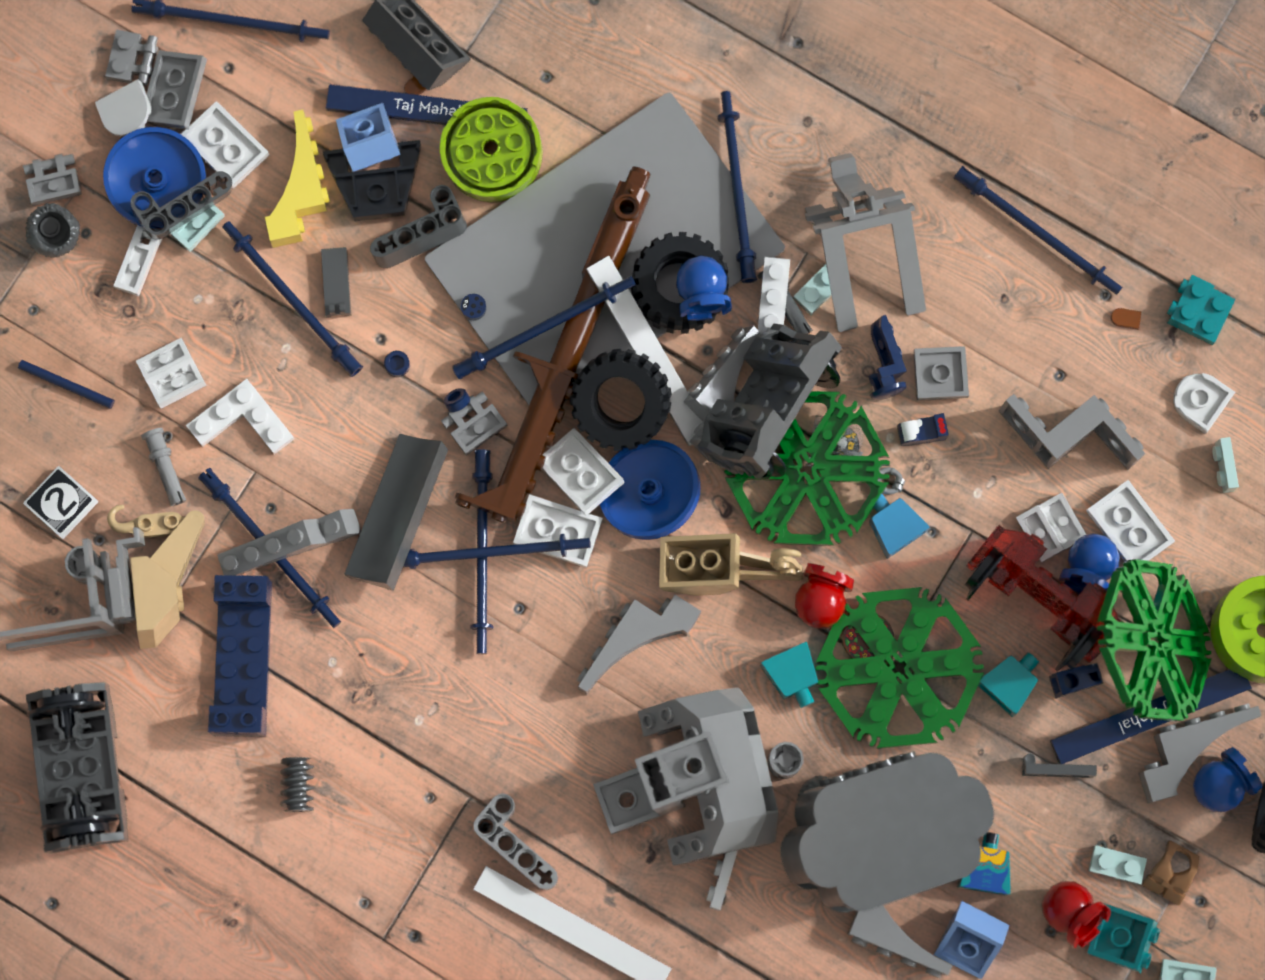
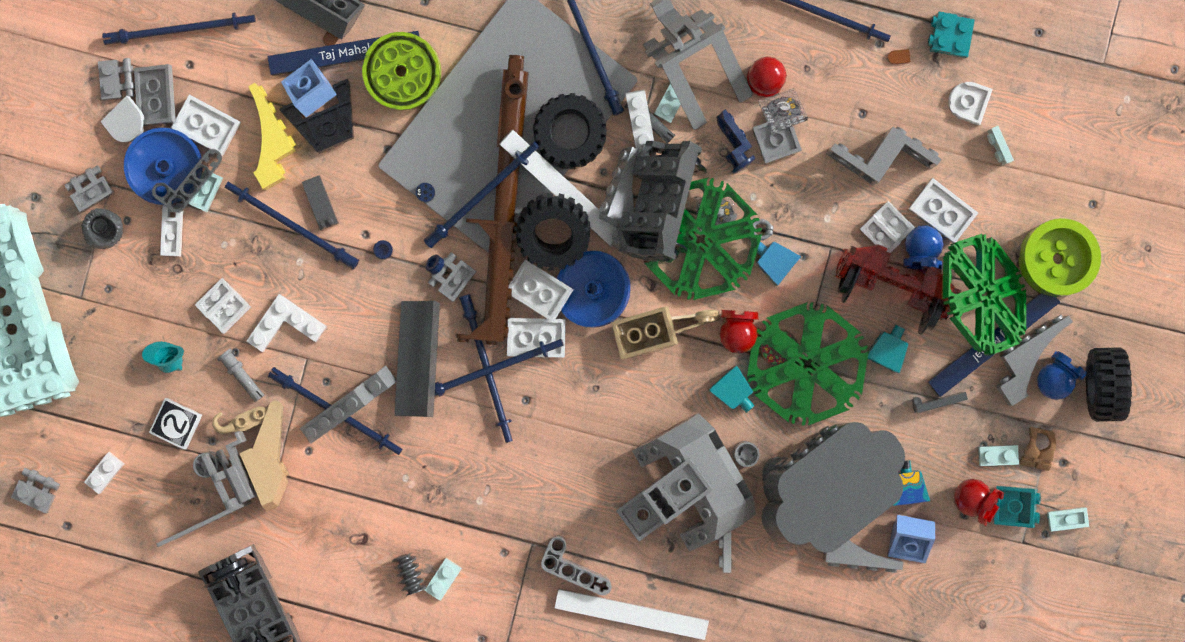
camera: 15 degrees left, 10 degrees up
dark blue bar [18,360,115,409] -> none
dark blue plate [208,575,272,737] -> none
dark grey beam [370,185,467,269] -> none
light grey arch [577,595,701,695] -> none
blue tile [676,256,732,321] -> none
dark blue leg [897,413,949,446] -> none
dark blue leg [1049,663,1104,699] -> none
none -> teal piece [142,341,184,373]
none -> light aqua plate [424,558,462,601]
none -> red tile [746,56,787,98]
none -> clear tile [758,88,808,133]

